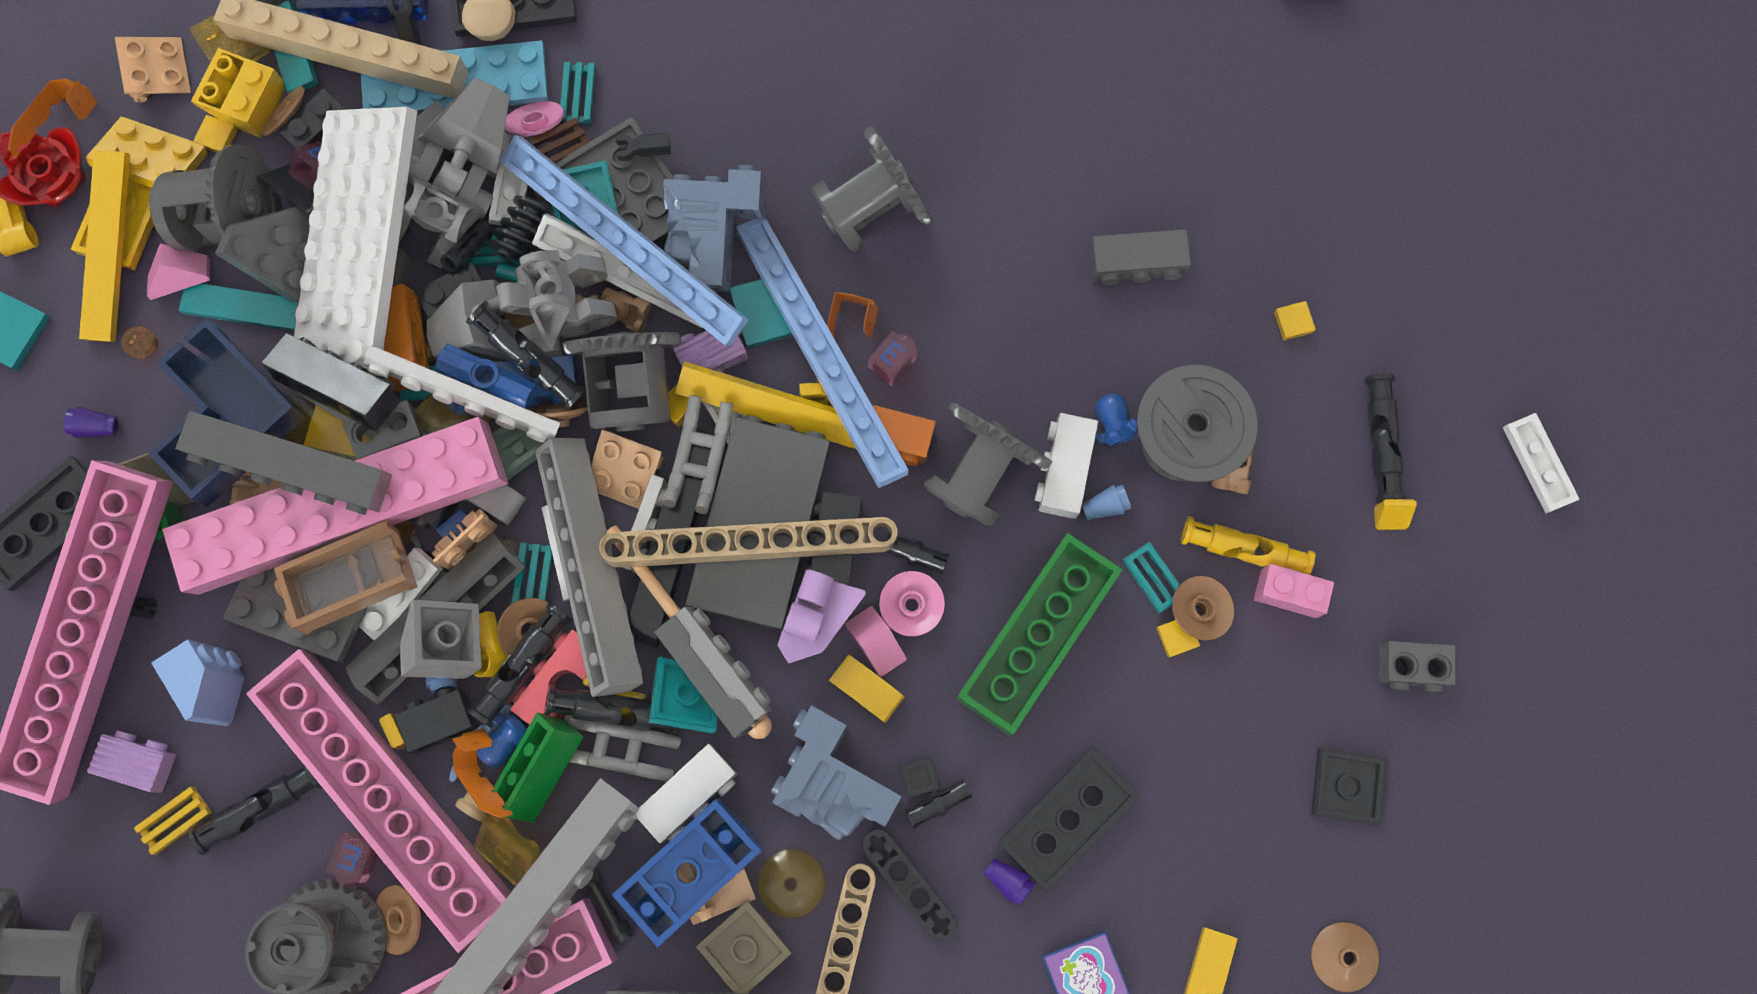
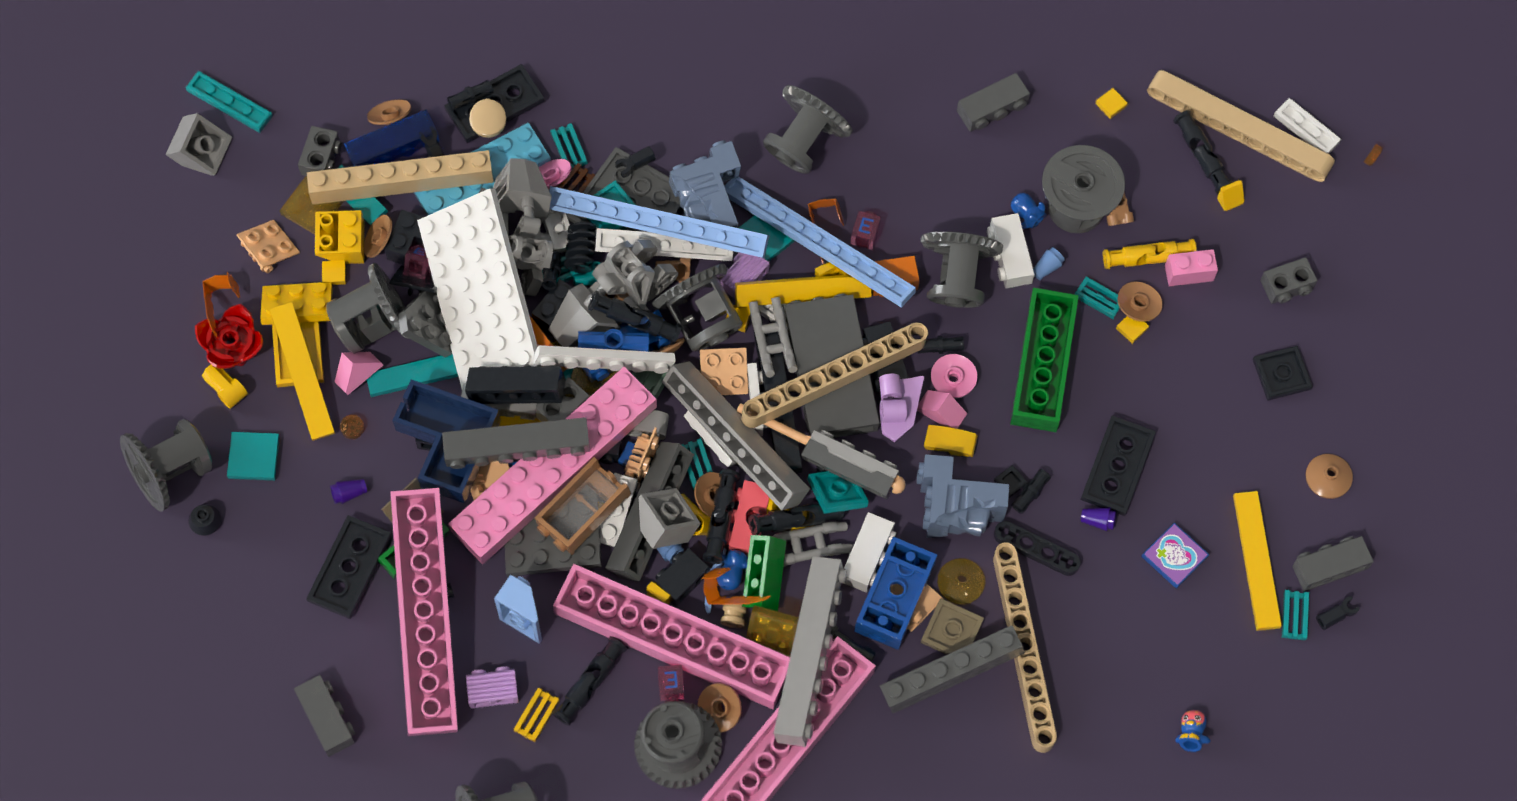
camera: 25 degrees left, 10 degrees down
none -> tan beam [1147,71,1335,182]
none -> clear orange tile [1363,144,1383,166]

